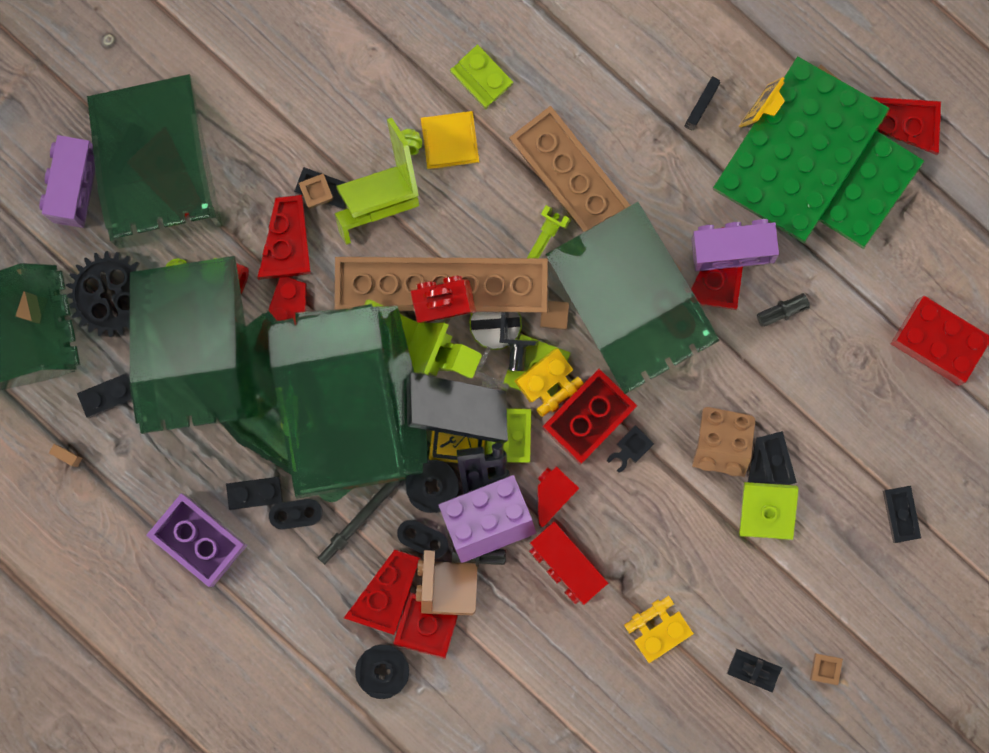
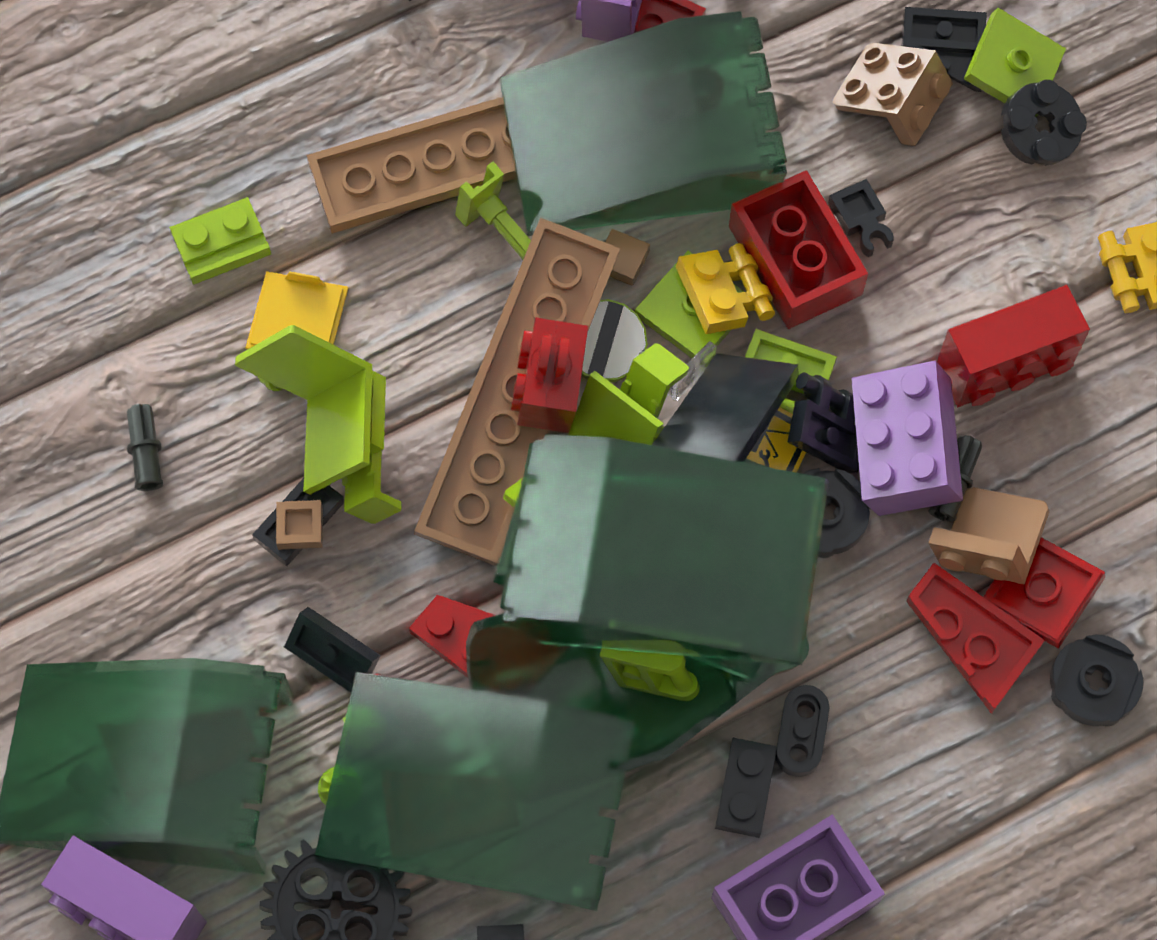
camera: 70 degrees left, 15 degrees down
red wing [257,195,311,280] -> none
pearl dark grey bar [317,439,431,565] -> none
black plate [397,520,448,558] -> none
black bracket [499,312,539,371] -> none
red slope [537,466,579,528] -> none
none -> pearl dark grey axle [127,404,164,491]
none -> black plate [284,607,381,696]
none -> black plate [1001,79,1087,166]

